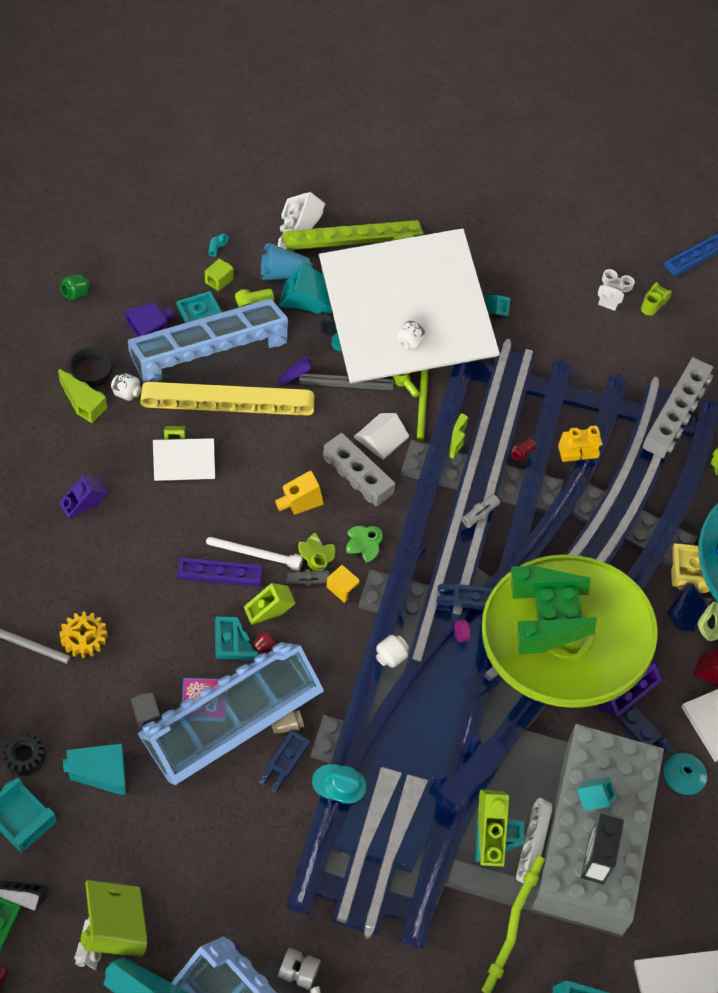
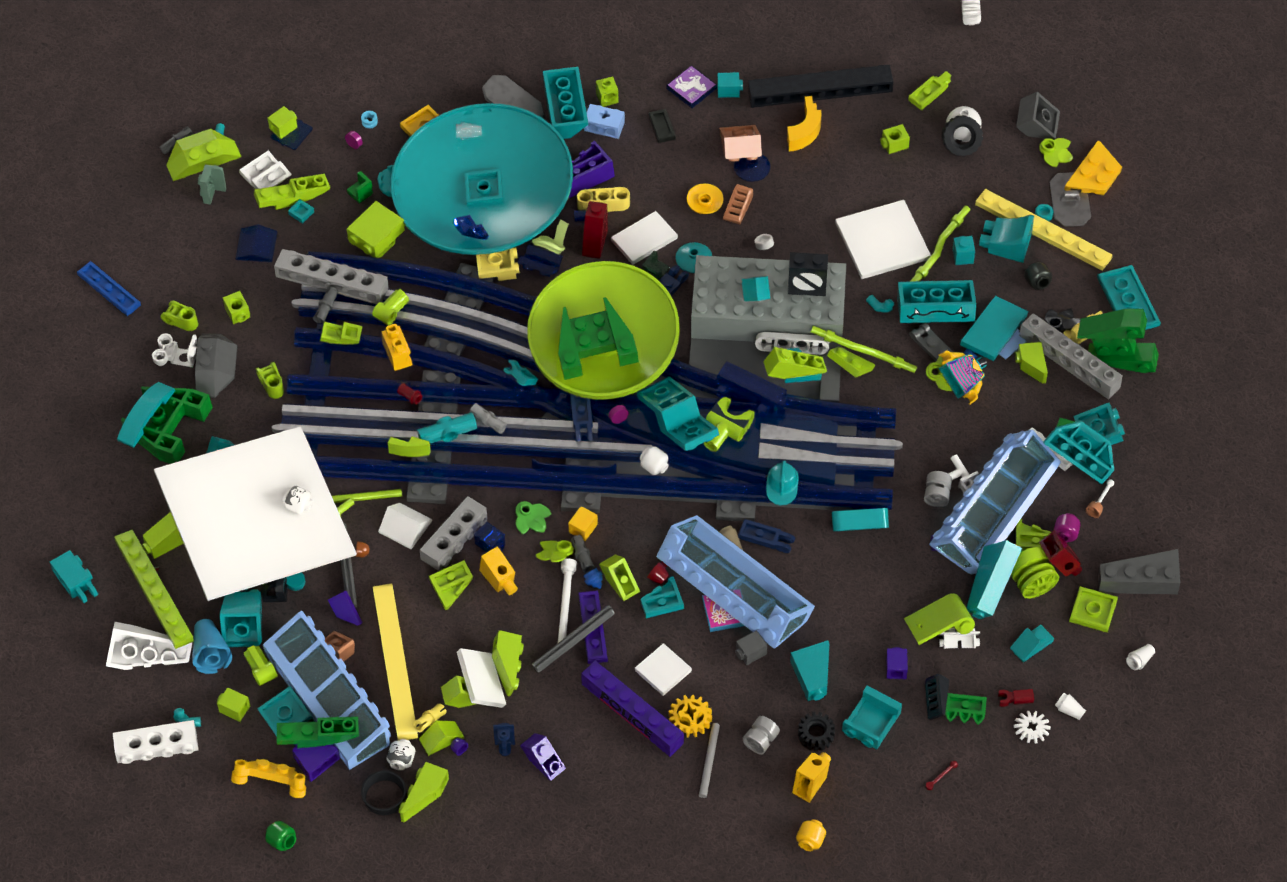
camera: 95 degrees left, 0 degrees up
none -> teal hinge [50,550,98,603]
none -> white brick [113,720,198,764]
none -> teal slope [117,382,175,448]
none -> green wedge [121,386,213,464]
none -> dark grey wedge [195,334,238,398]
none -> lime brick [223,291,250,324]
none -> yellow plate [231,759,306,798]
none -> lime piece [256,362,284,399]
none -> green slope [277,717,359,748]
none -> dark grey pin [313,286,339,324]
none -> lime slope [320,322,362,344]
none -> nougat slope [324,631,355,662]
none -> dark orange hinge [355,541,370,557]
none -> lime piece [372,289,409,326]
none -> light yellow pin [413,704,446,732]
none -> teal piece [417,412,477,444]
none -> lime slope [419,720,464,756]
none -> lime wing [429,560,473,610]
none -> dark purple hinge [451,738,468,756]
none -> clear blue brick [474,522,505,552]
none -> lime slope [492,630,524,696]
none -> dark blue hinge [493,723,515,756]
none -> teal plate [504,360,538,386]
none -> dark grey axle [532,605,614,672]
none -> dark purple brick [581,661,684,757]
none -> blue plate [584,568,603,589]
none -> white tile [635,643,692,696]
none -> teal bracket [636,377,719,451]
none -> clear green panel [642,251,669,281]
none -> lime connector [703,397,755,452]
none -> light grey wheel [743,716,780,754]
none -> white tile [755,234,774,250]
none -> lime wing [827,346,875,377]
none -> teal beam [832,508,889,531]
none -> teal arm [866,295,894,313]
none -> dark purple brick [886,647,908,679]

